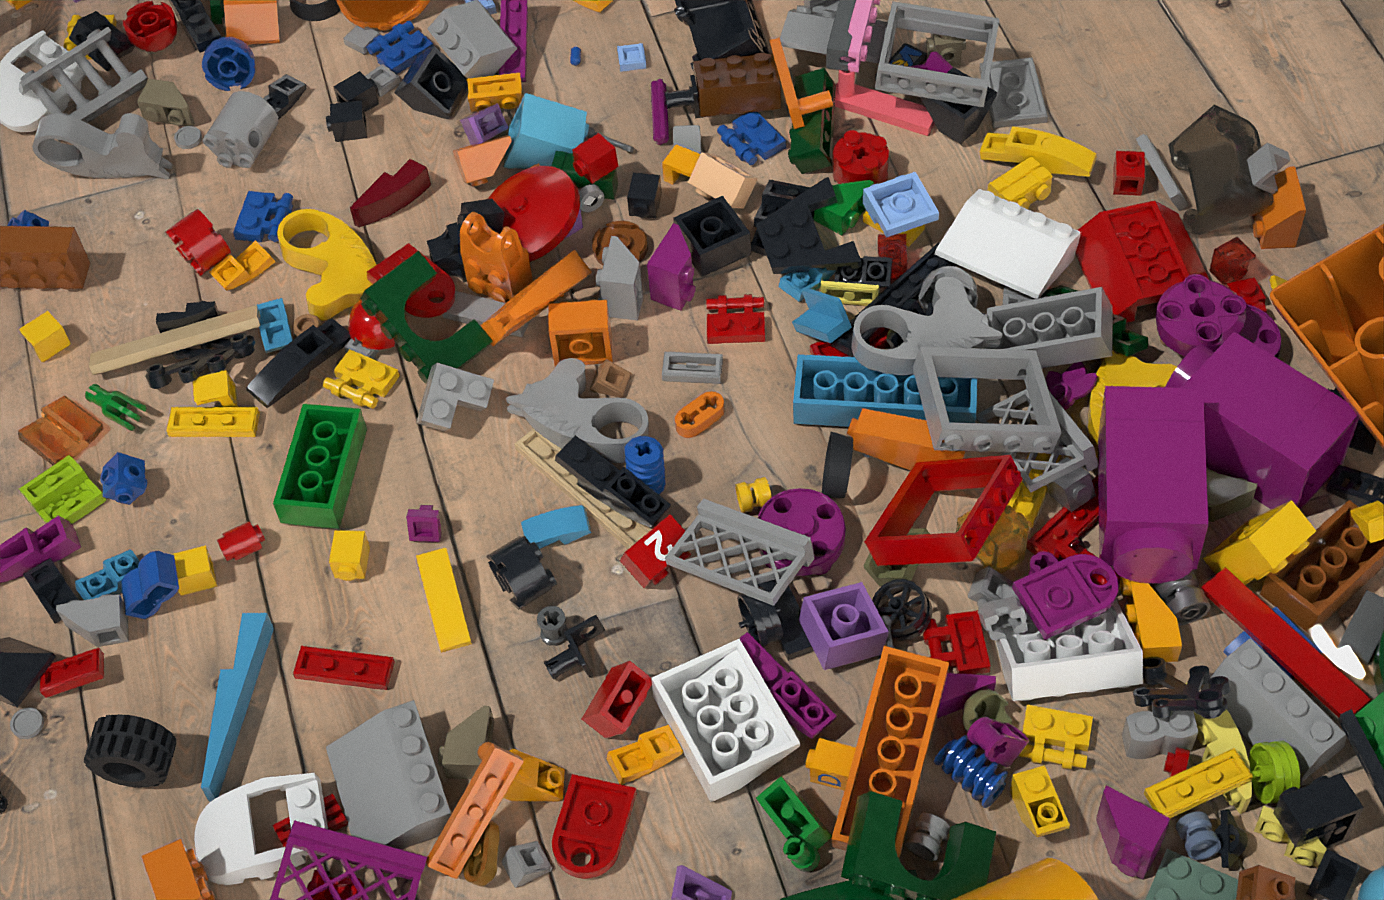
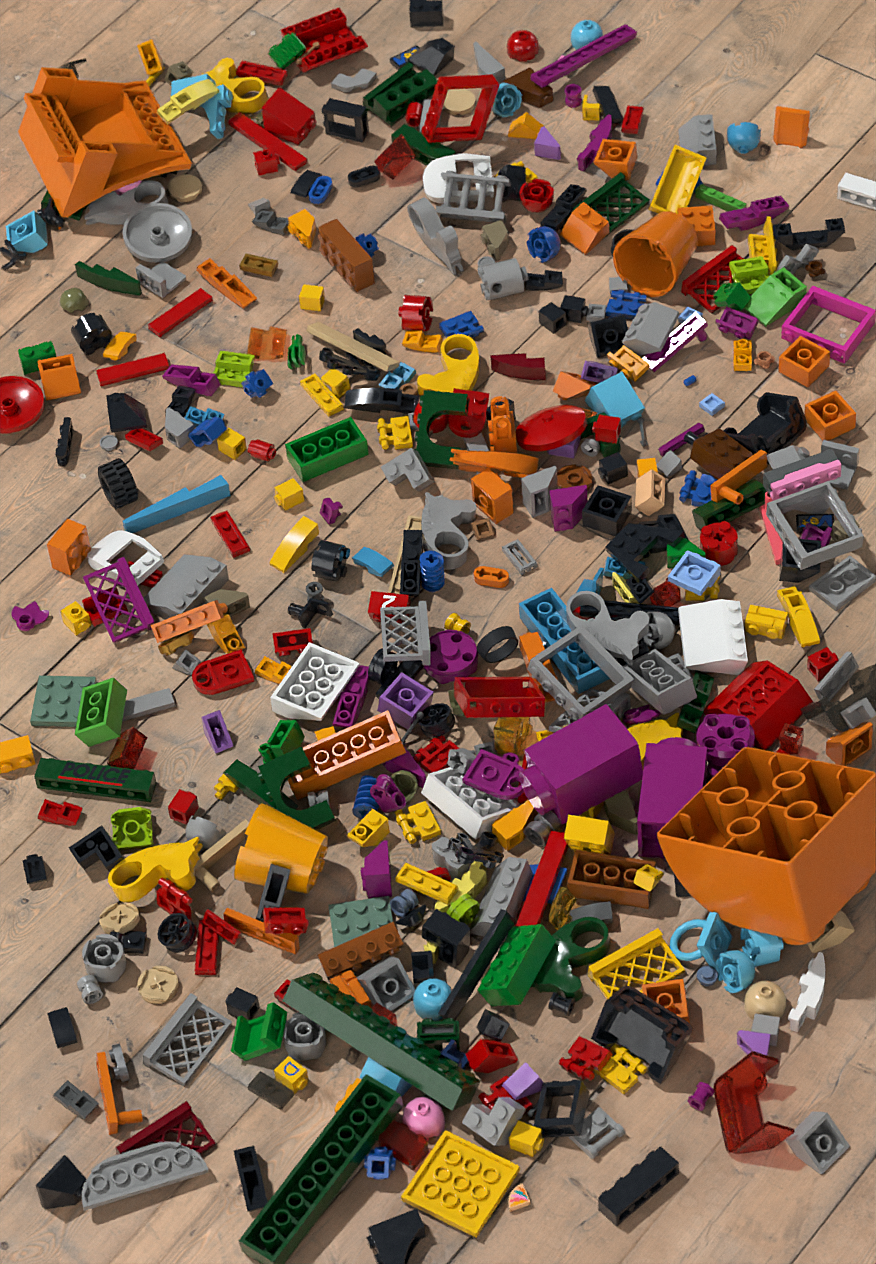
camera: 55 degrees right, 5 degrees down
black brick [457,199,504,234] -> none
red plate [706,294,765,344] -> none

